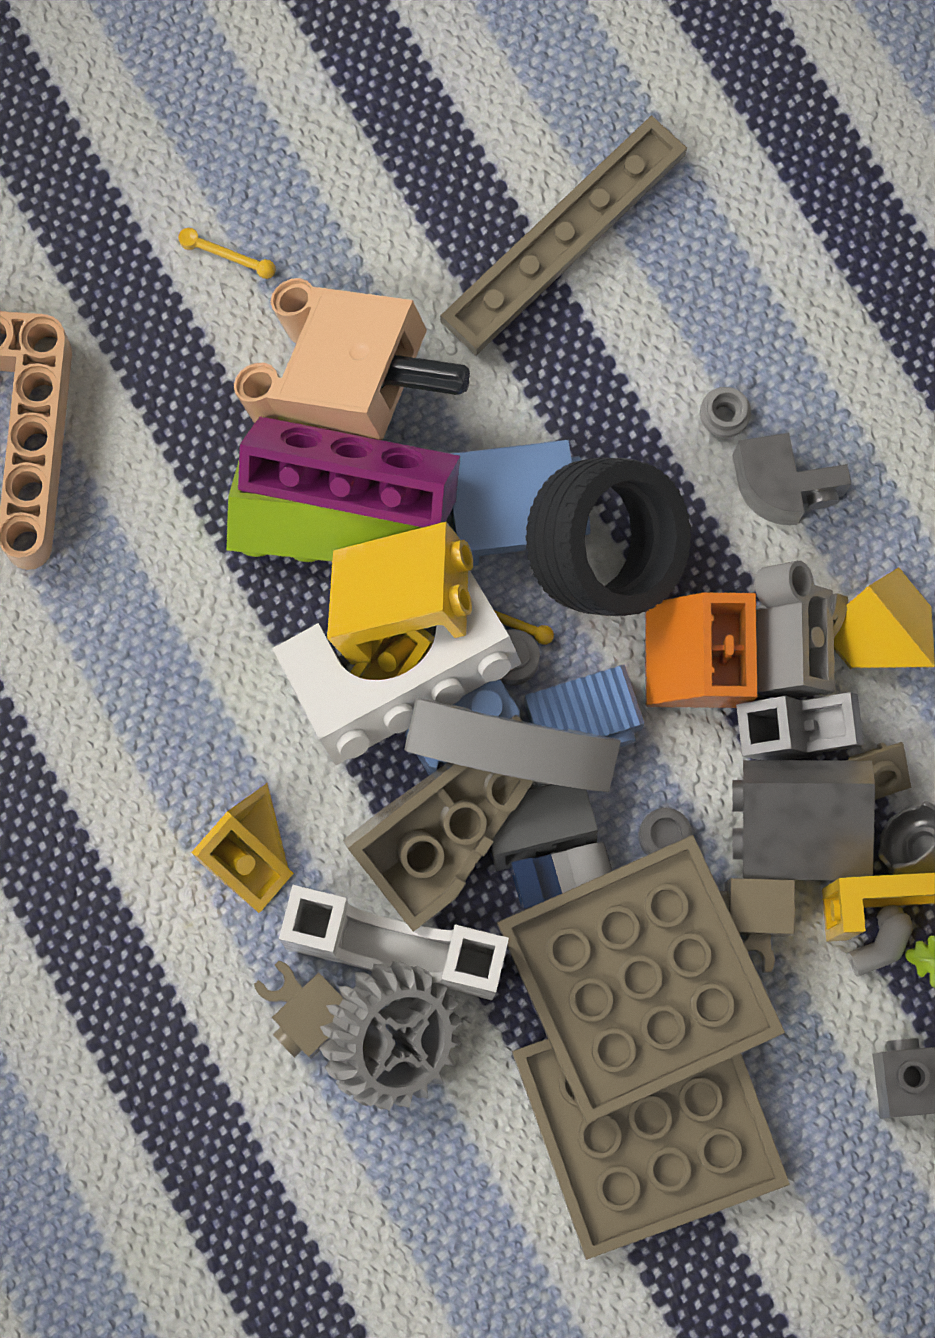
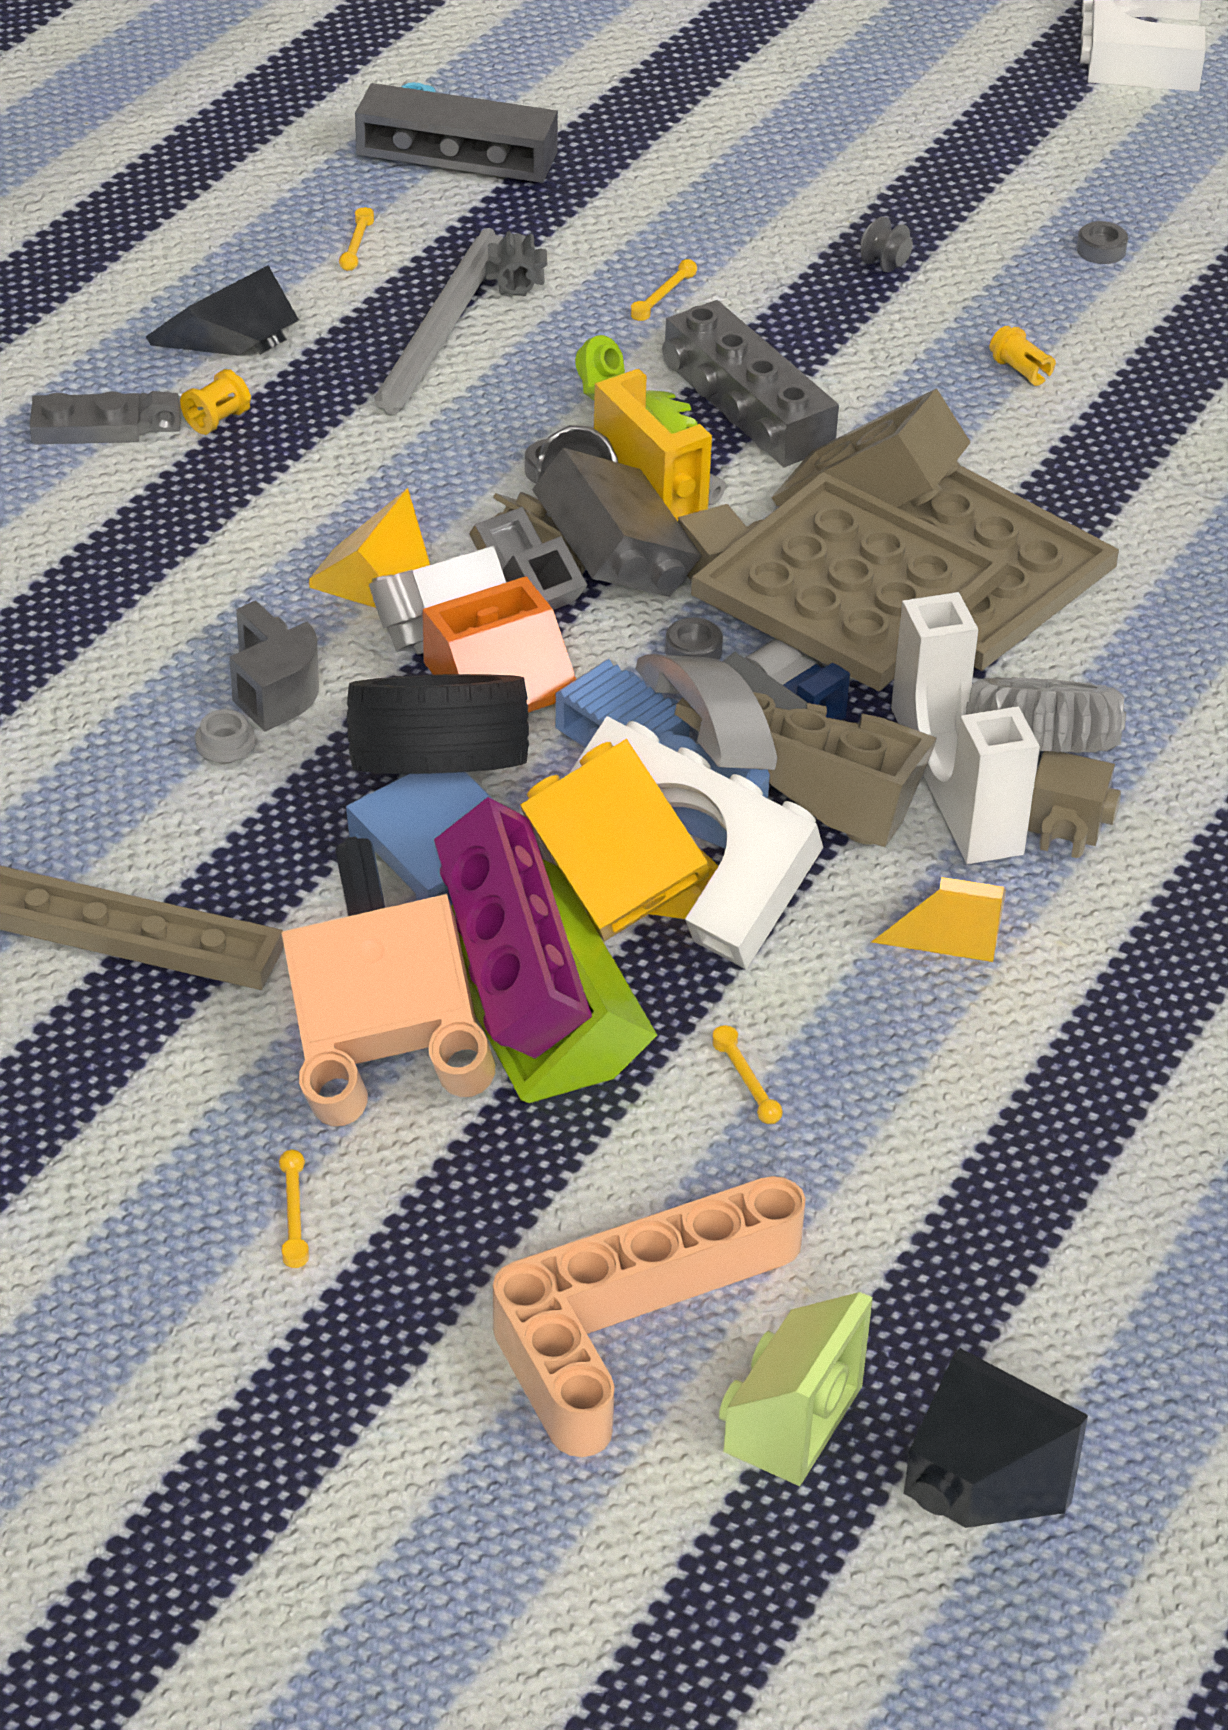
camera: 115 degrees left, 35 degrees down
none -> yellow hinge [712,1025,783,1124]
none -> dark tan slope [771,388,971,507]

